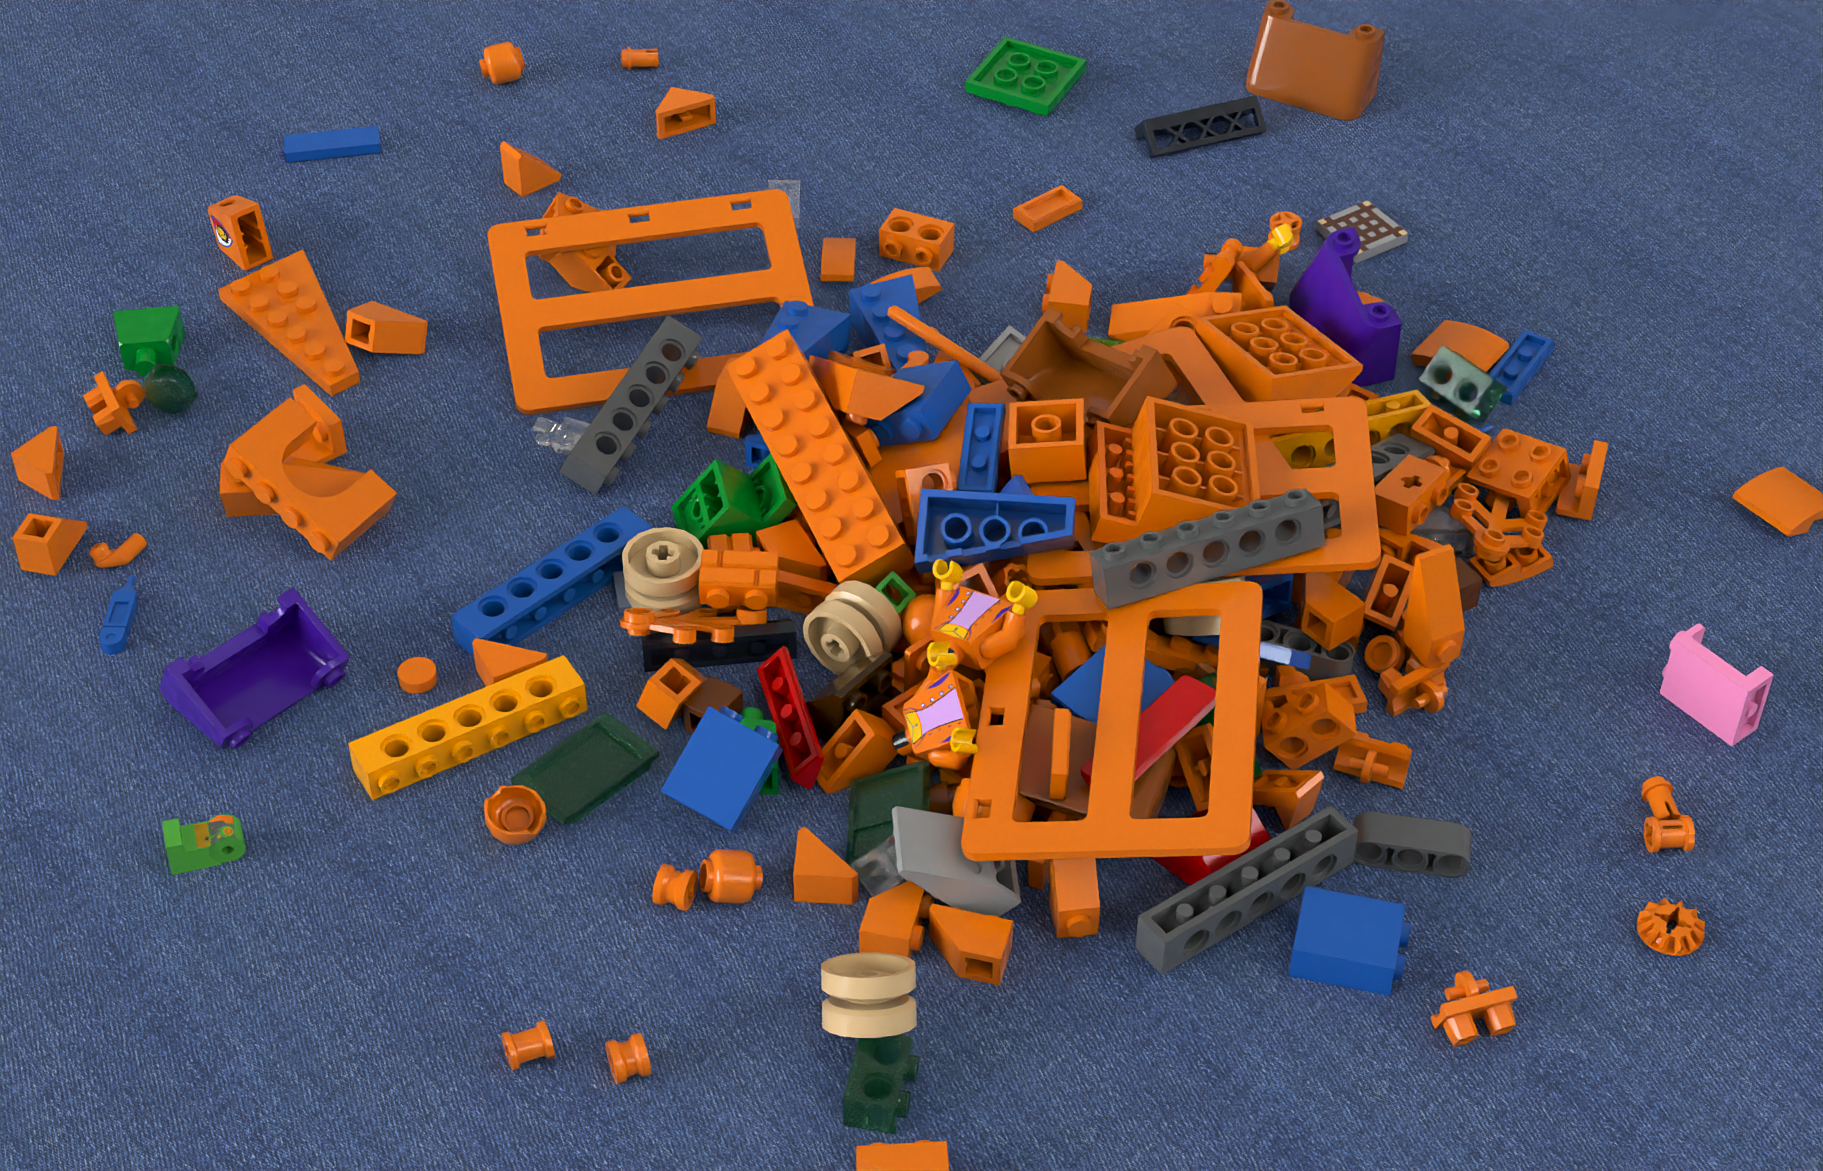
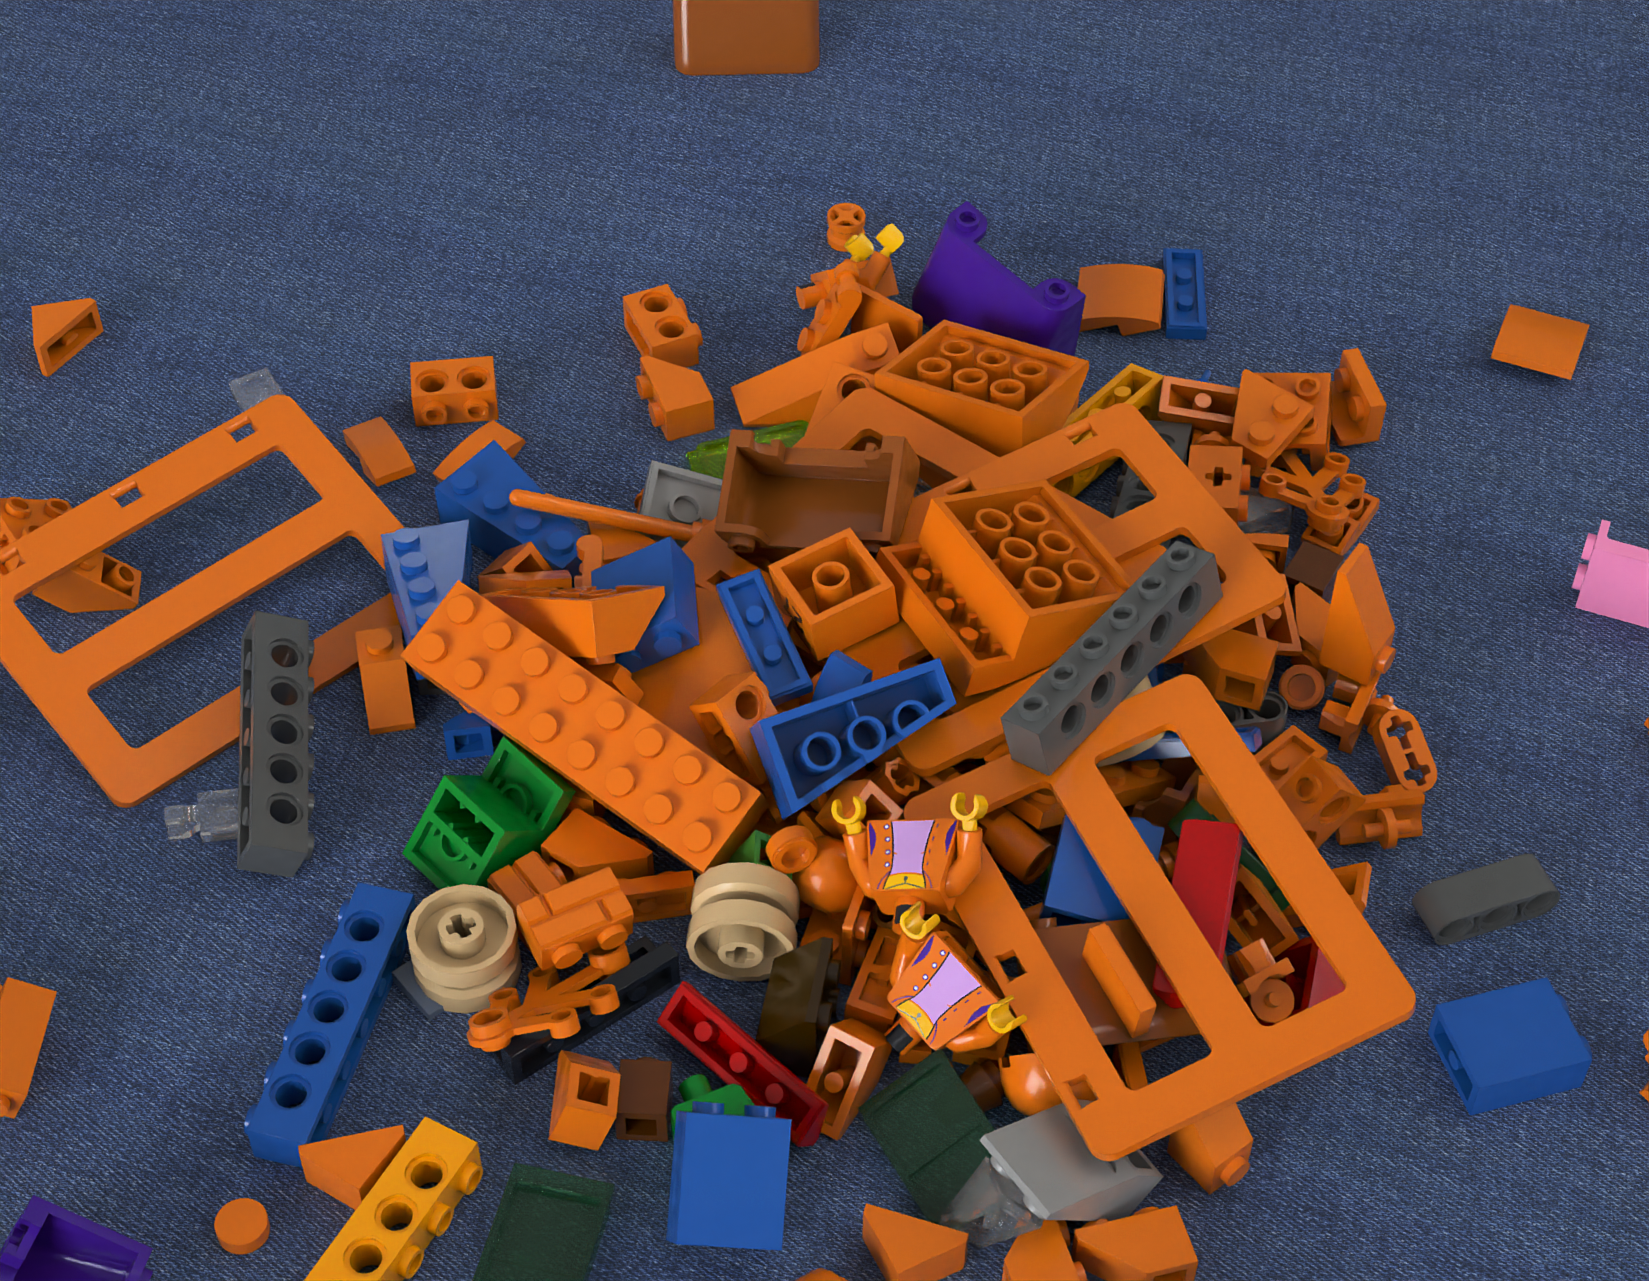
camera: 30 degrees left, 5 degrees up
green plate [965,37,1087,116] -> none
orange tile [1013,185,1083,233] -> none
black fence [1134,95,1267,158] -> none
dark grey brick [1135,805,1358,975] -> none
tile [1316,200,1409,263] -> none
clear green brick [1419,345,1508,422] -> none
none -> orange brick [622,284,703,368]
none -> orange tile [766,825,818,874]
none -> orange hips [1227,938,1295,1023]
none -> orange wing [1230,369,1315,470]
none -> orange beam [1372,709,1438,793]

